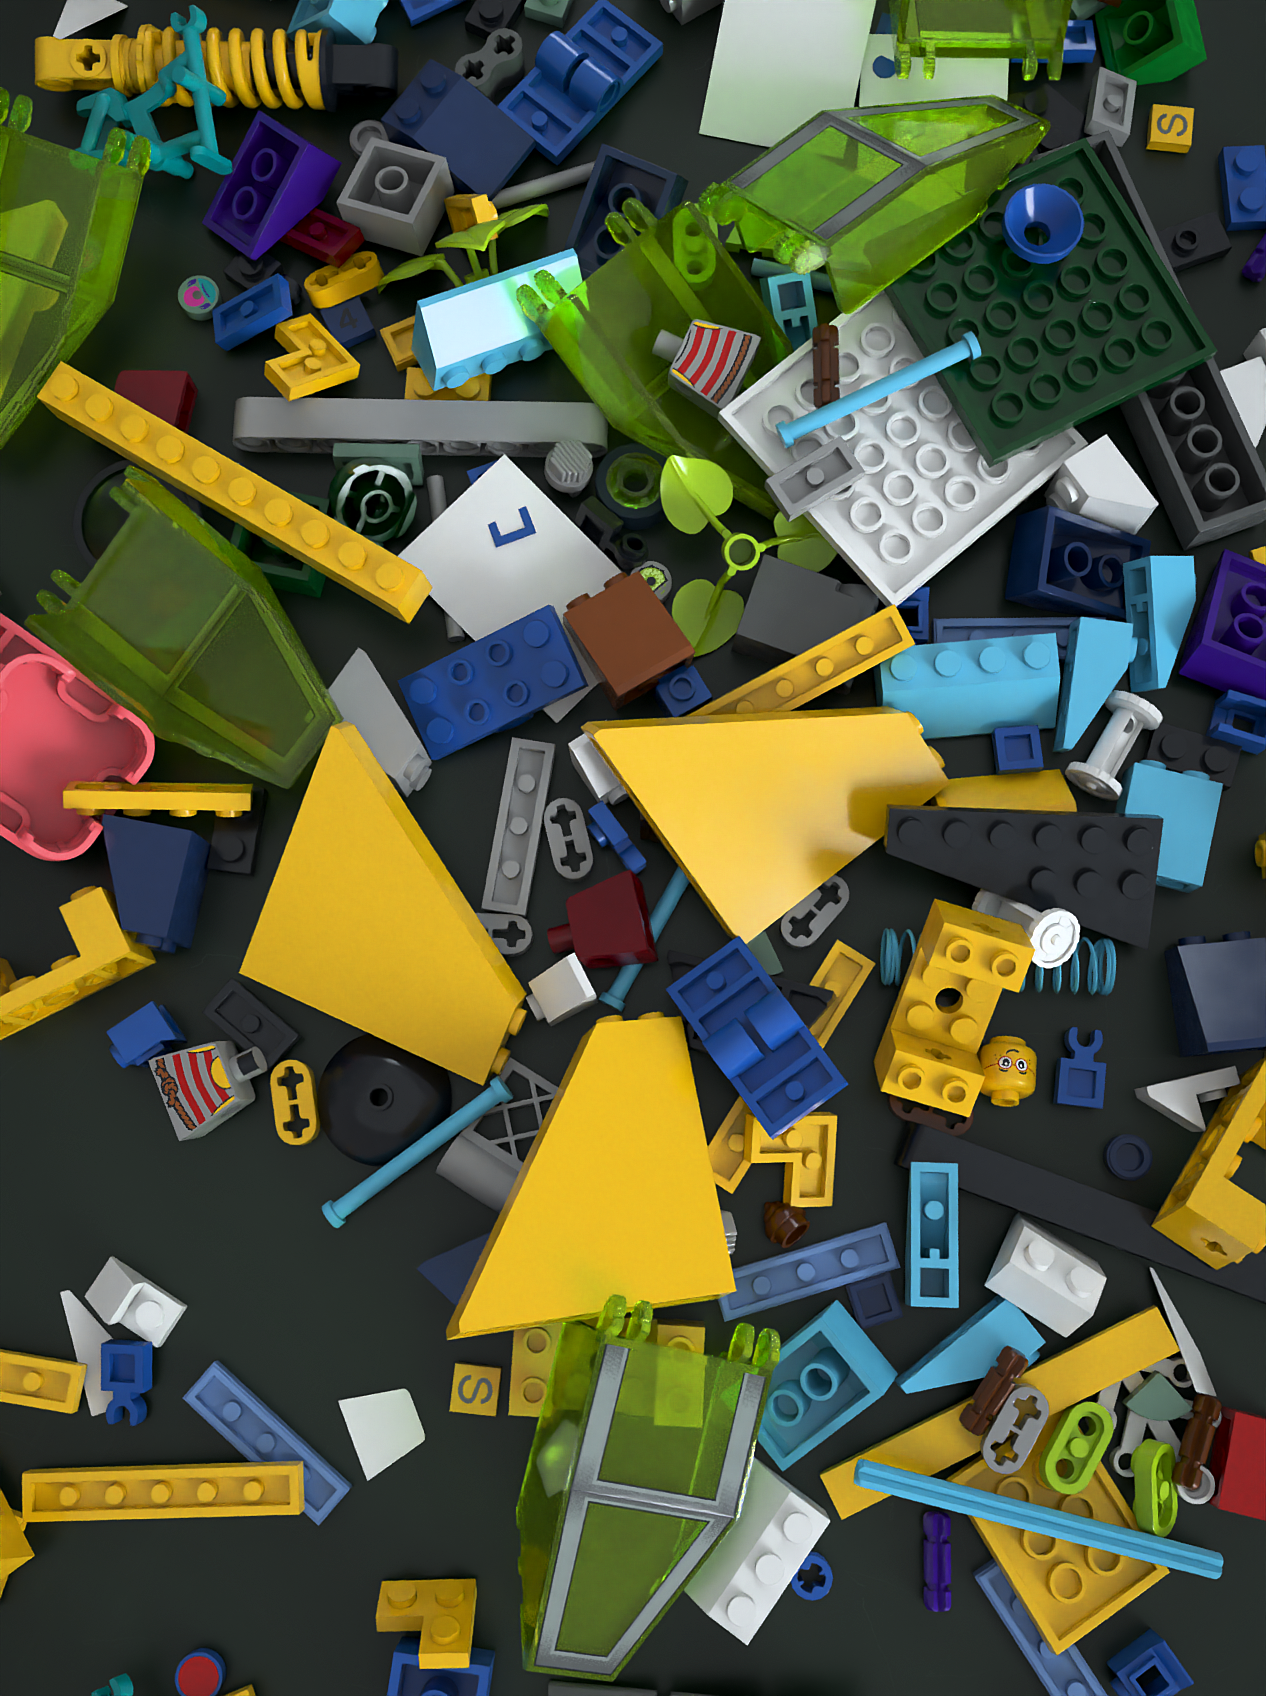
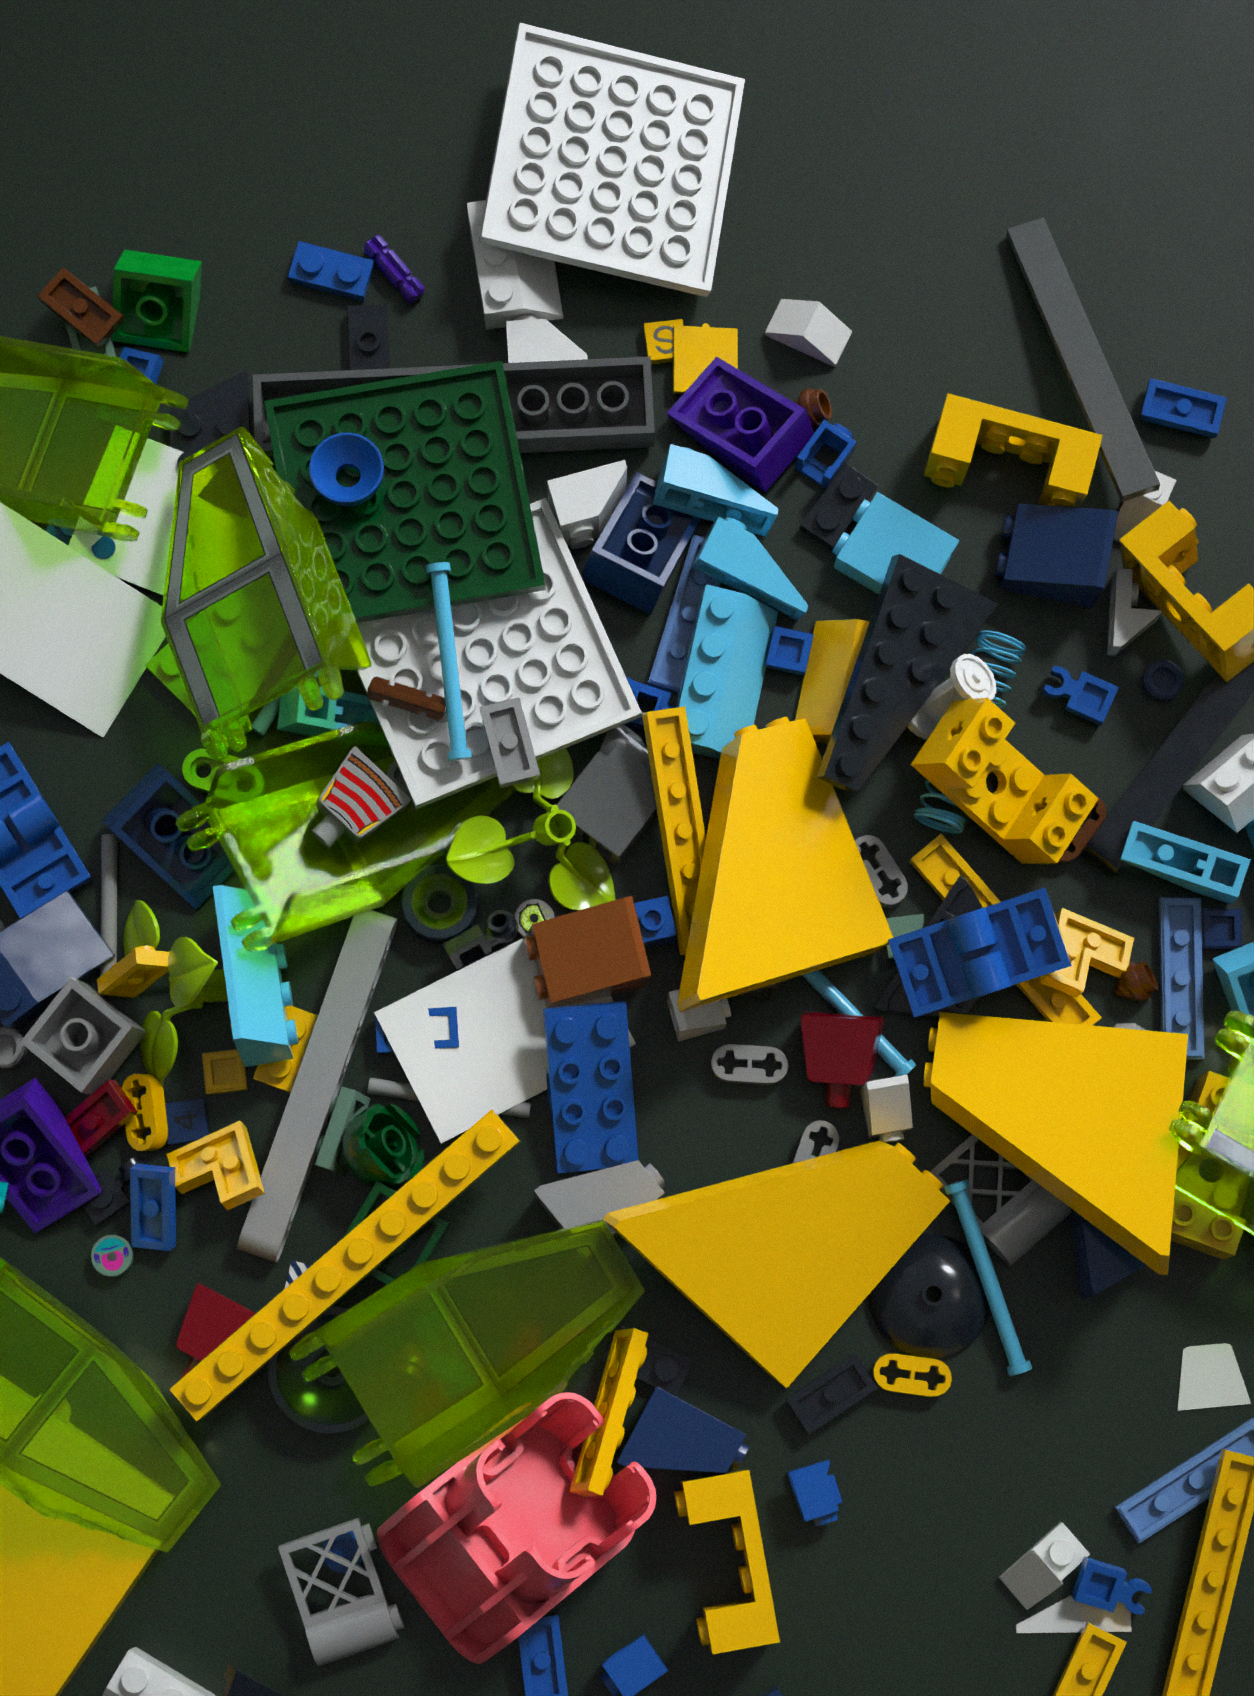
camera: 80 degrees left, 0 degrees up
torso [148,1041,267,1141] -> none
yellow tile [449,1362,502,1417] -> none
light grey plate [481,737,556,918] -> none
light grey piece [544,440,593,498] -> none
blue plate [587,800,647,875] -> none
yellow head [977,1036,1037,1107] -> none
white hose [1065,690,1163,801] -> none
light grey plate [1084,67,1137,148] -> none
yellow tile [1146,104,1194,153] -> none

